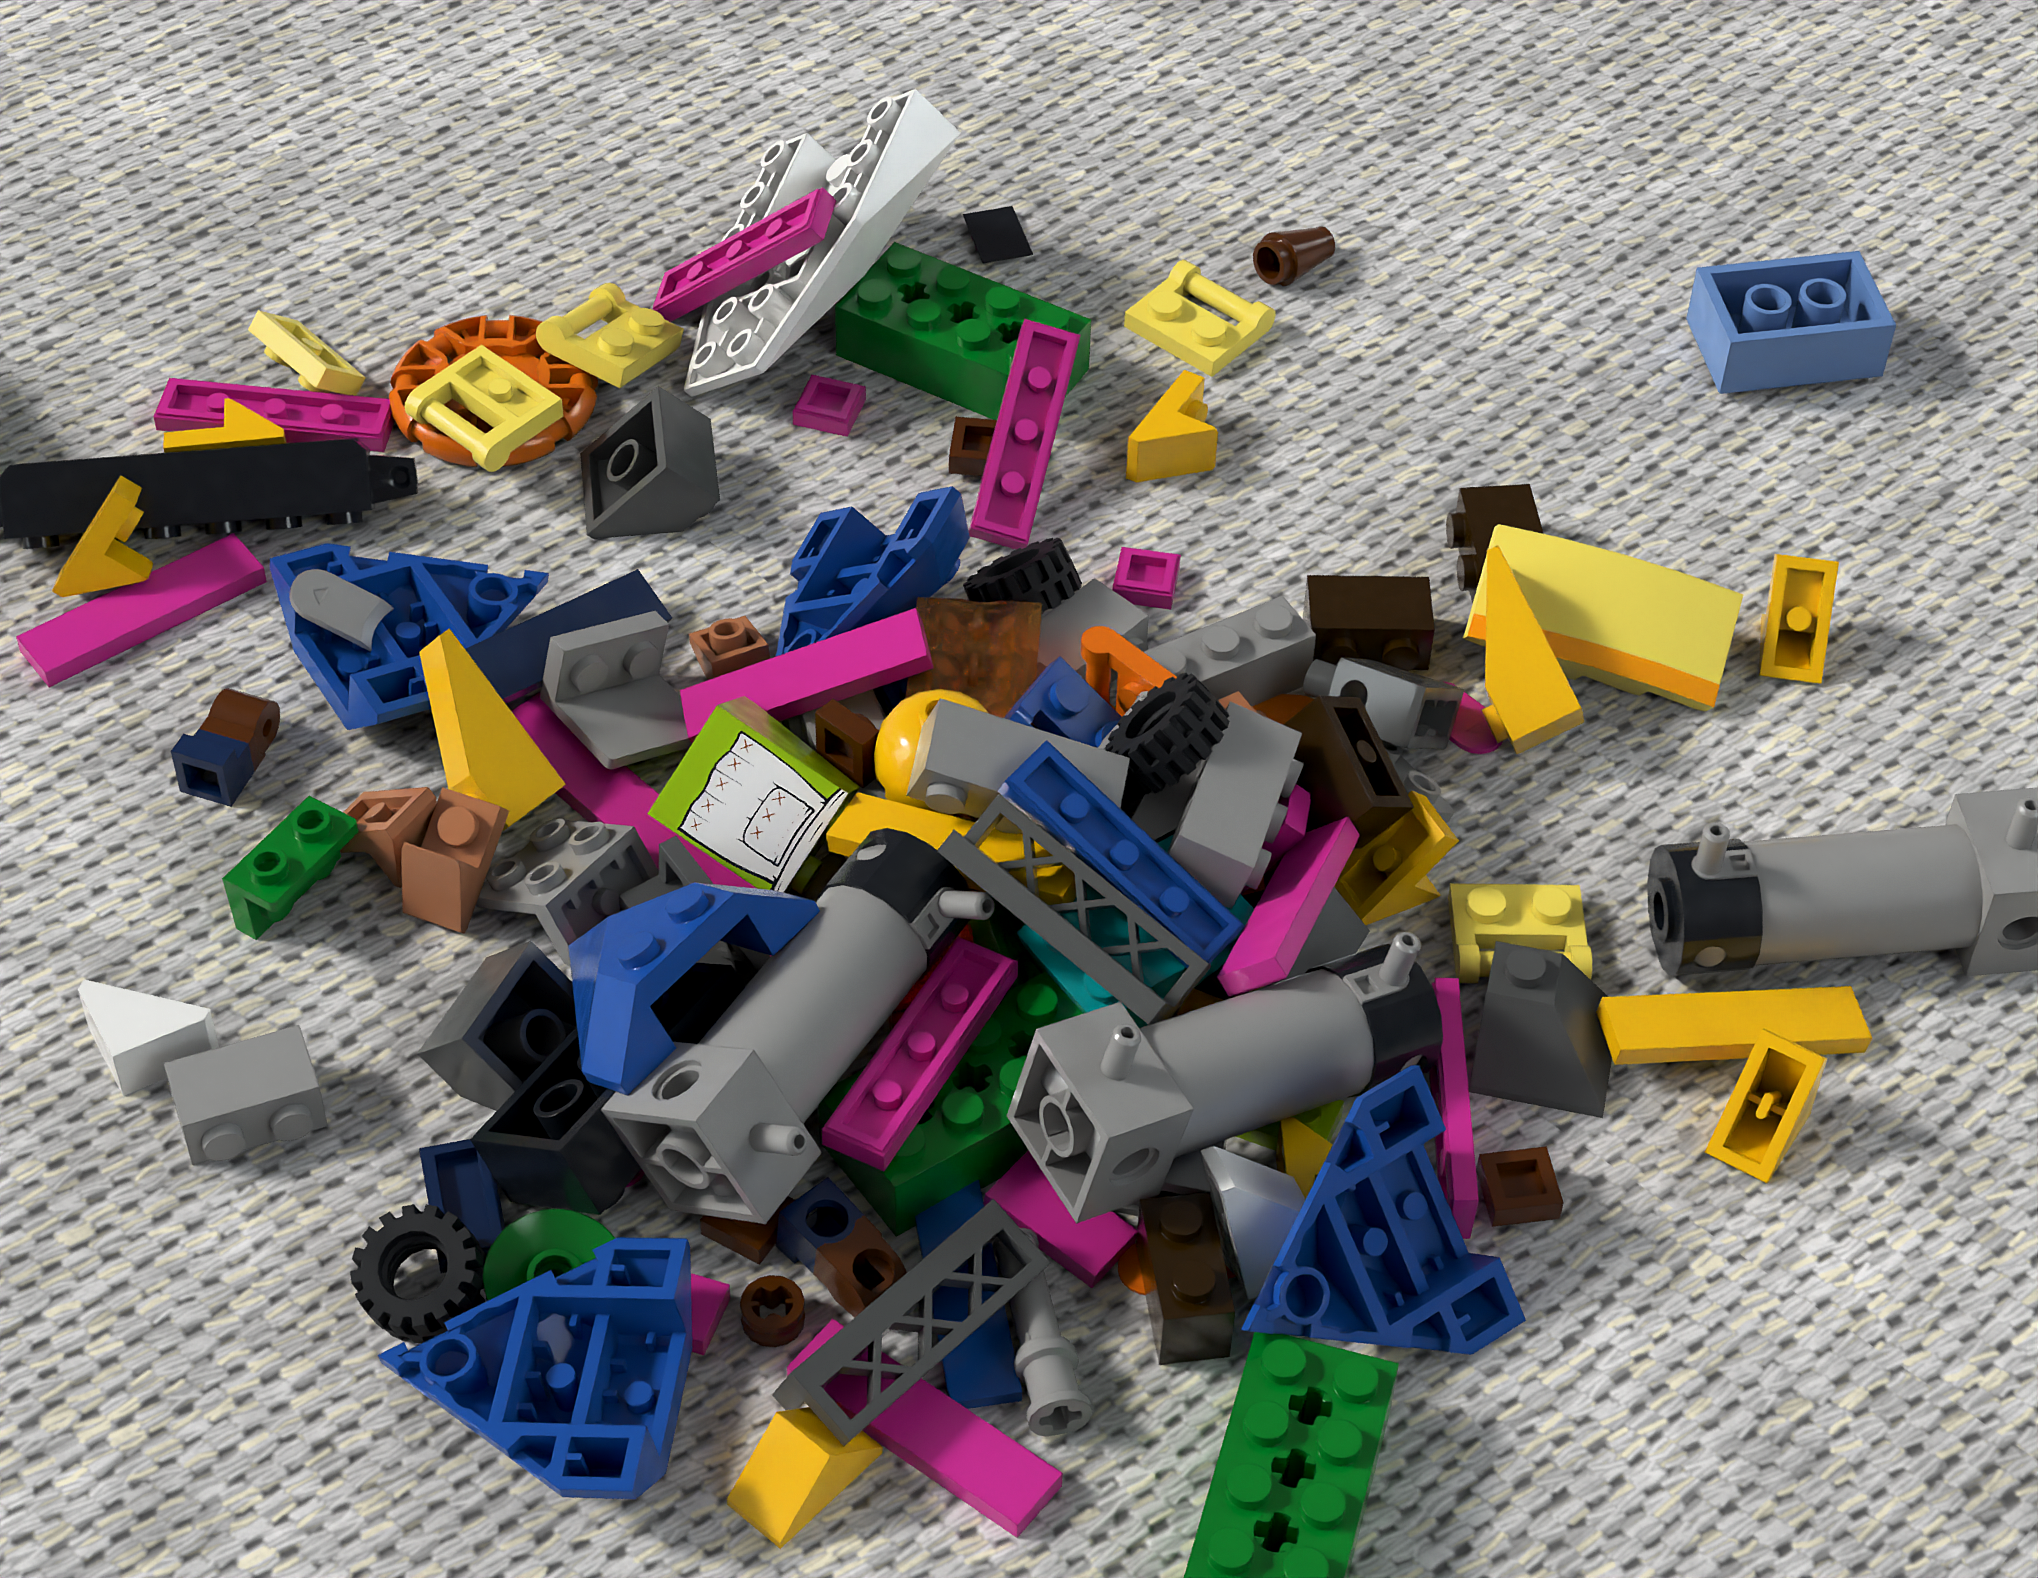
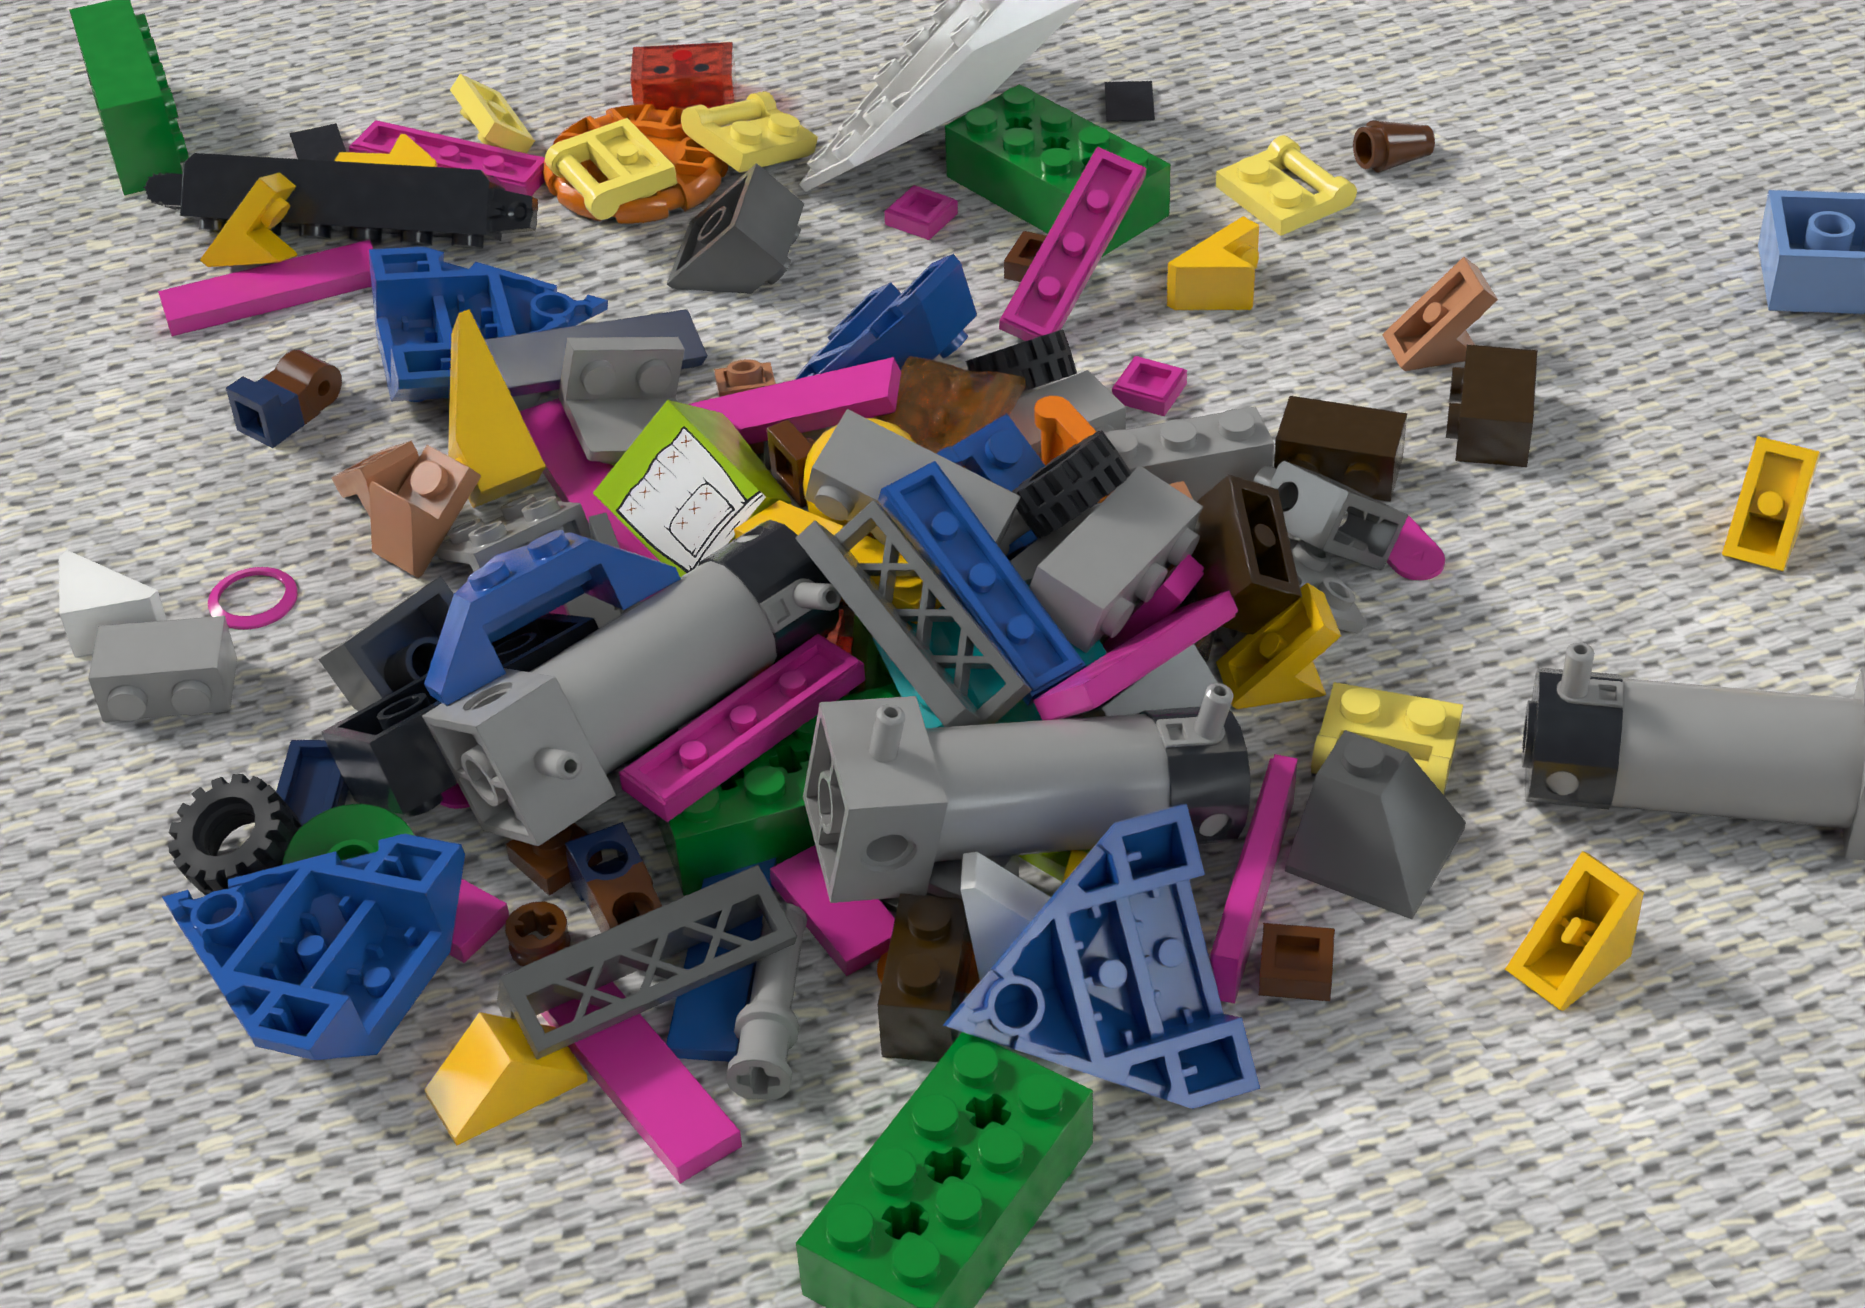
camera: 20 degrees right, 5 degrees down
green bracket [222,796,359,940] -> none
light grey piece [289,569,394,651] -> none
dark pink tile [652,187,836,322] -> none
light yellow slope [1463,524,1743,712] -> none
yellow slope [1481,545,1584,754] -> none
yellow tile [1596,986,1872,1065] -> none
none -> dark pink piece [208,567,298,630]
none -> black piece [289,123,346,161]
none -> clear red brick [630,42,737,111]
none -> nougat slope [1382,257,1498,371]

